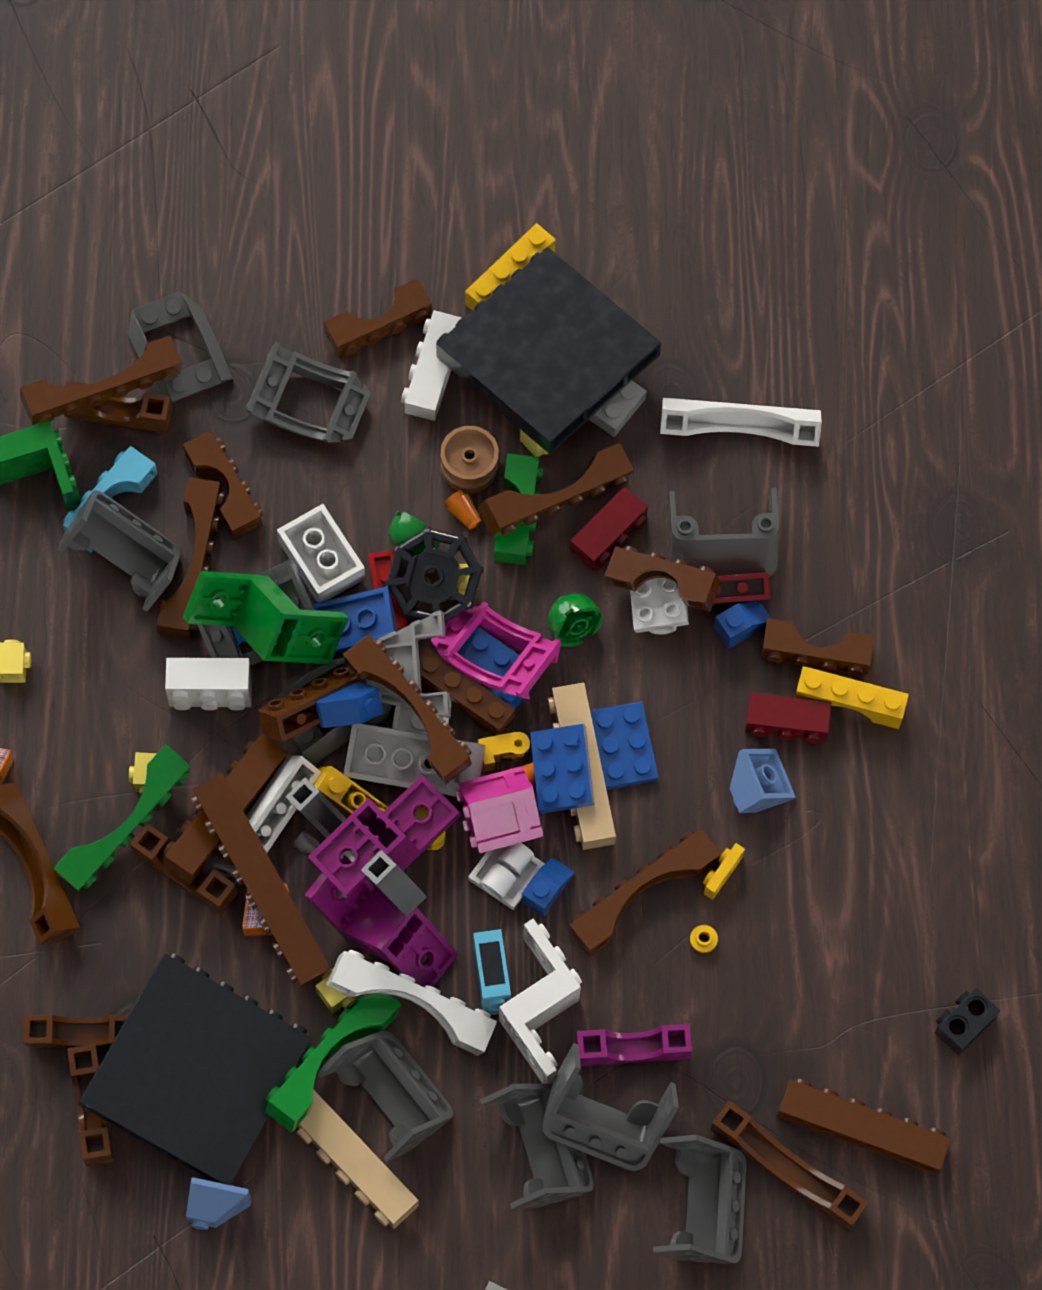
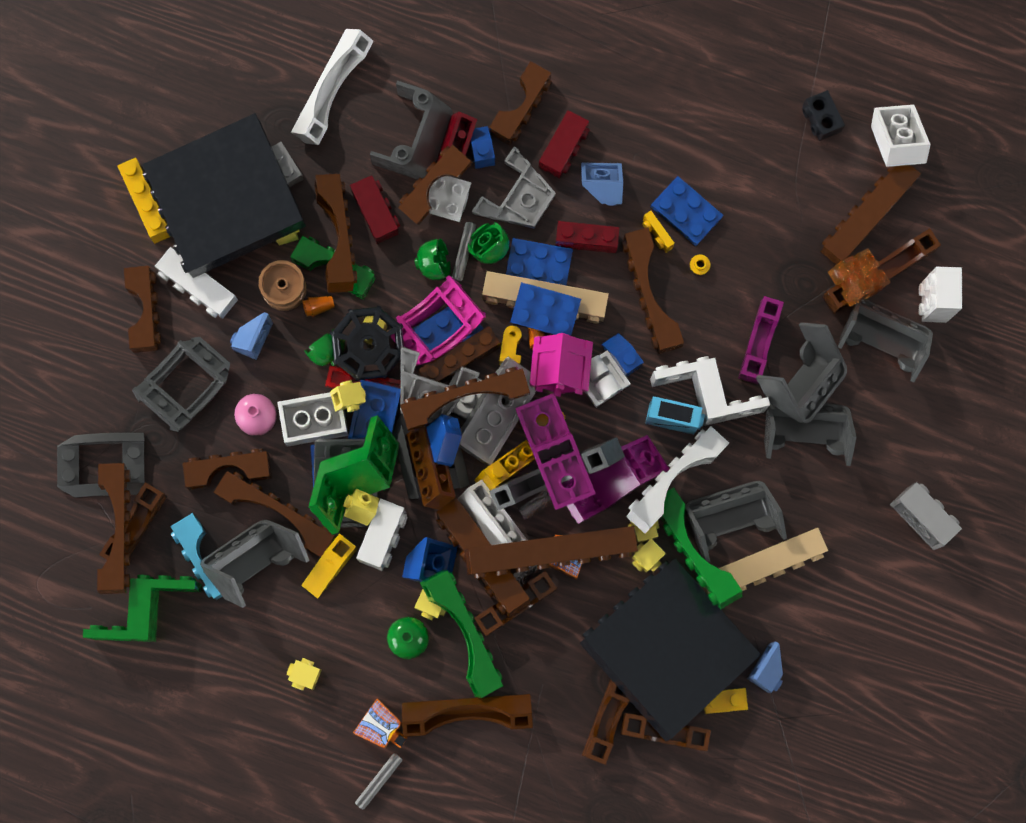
camera: 70 degrees left, 10 degrees up
yellow arch [795,666,909,729] -> none
none -> medium blue slope [230,312,273,360]
none -> bright pink cylinder [234,394,277,435]
none -> yellow slope [301,533,358,599]
none -> light yellow brick [330,380,366,412]
none -> light yellow brick [344,489,379,526]
none -> green cylinder [387,617,429,660]
none -> blue slope [402,537,458,582]
none -> light grey axle [452,222,476,281]
none -> green cylinder [468,222,510,264]
none -> light grey wing [472,146,556,229]
none -> dark red brick [555,221,619,253]
none -> light yellow brick [632,539,666,573]
none -> blue plate [650,176,724,246]
none -> yellow plate [704,688,748,714]
none -> clear orange brick [828,248,891,307]
none -> white brick [871,105,931,167]
none -> white brick [919,267,962,323]

